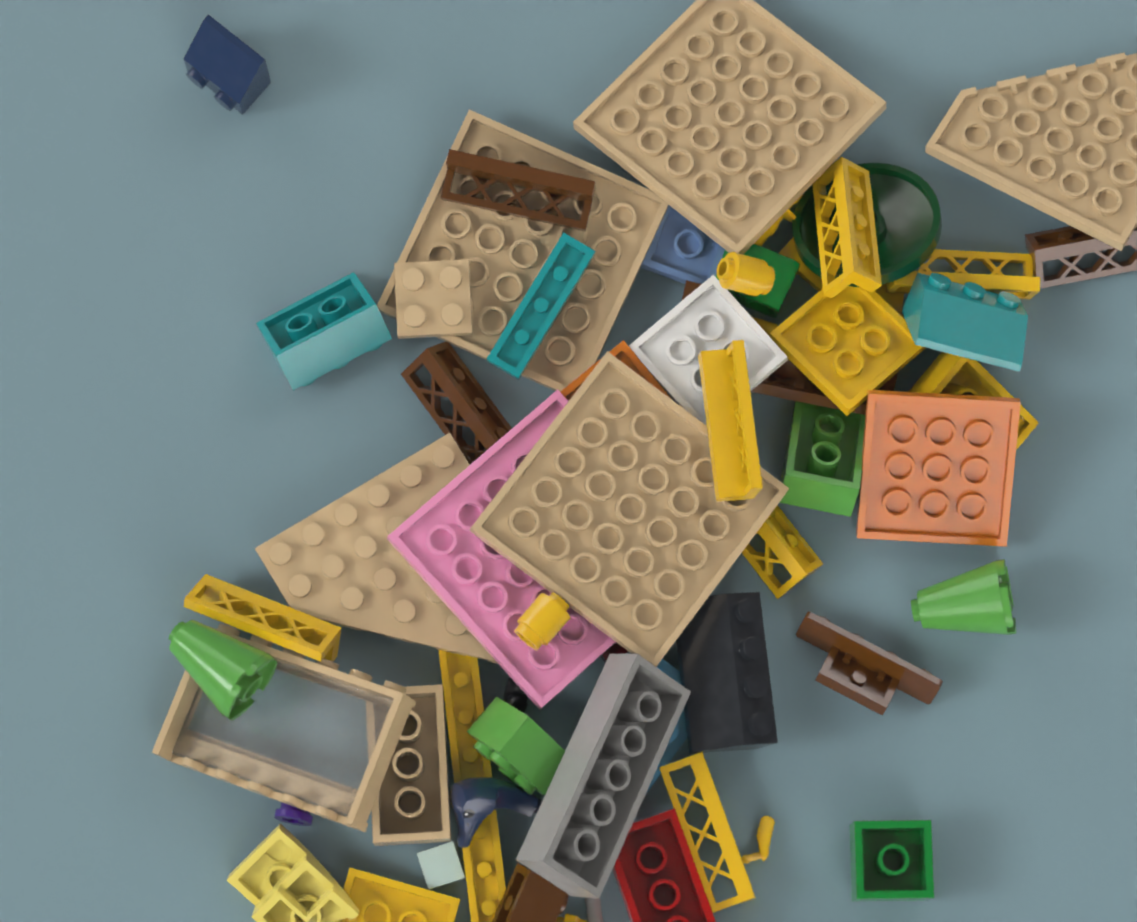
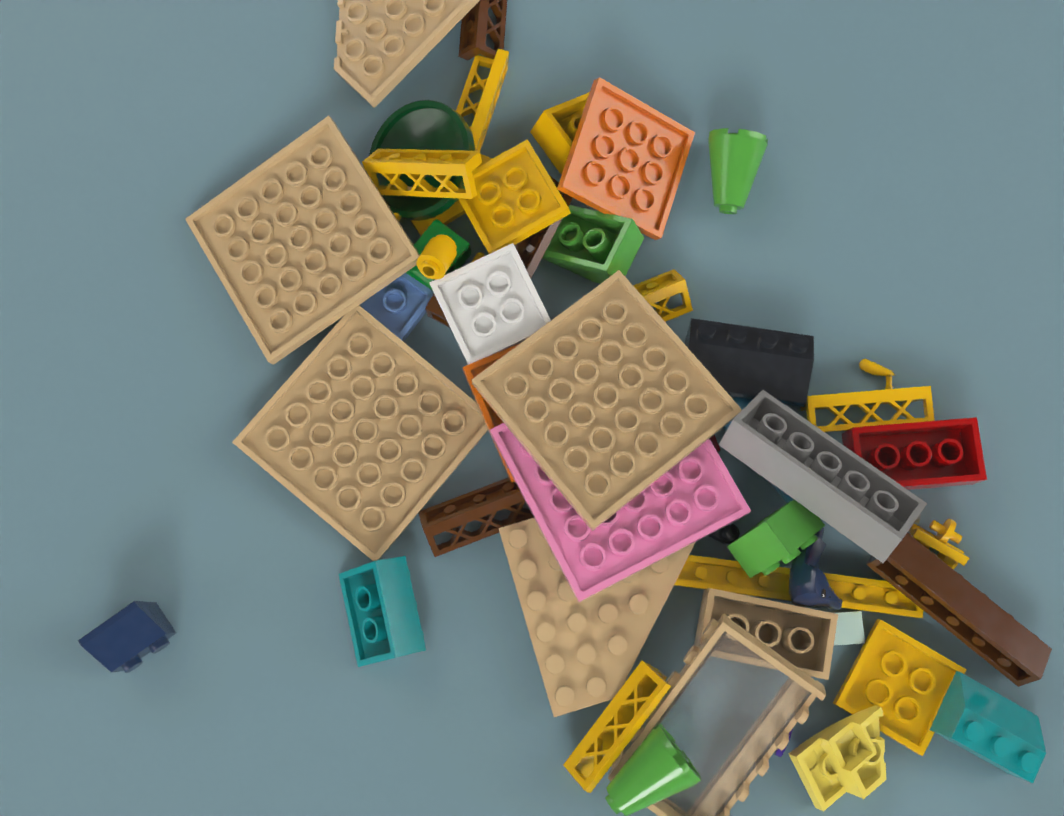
camera: 70 degrees left, 0 degrees up
tan plate [394,259,473,339] -> none
reddish brown fence [441,149,595,232] -> none
teal plate [486,232,596,380] -> none
yellow brick [514,592,570,651] -> none
yellow fence [698,340,763,502] -> none
reddish brown bracket [796,612,943,716] -> none
green brick [849,820,934,902] -> none
teal slope [902,272,1028,372] -> none

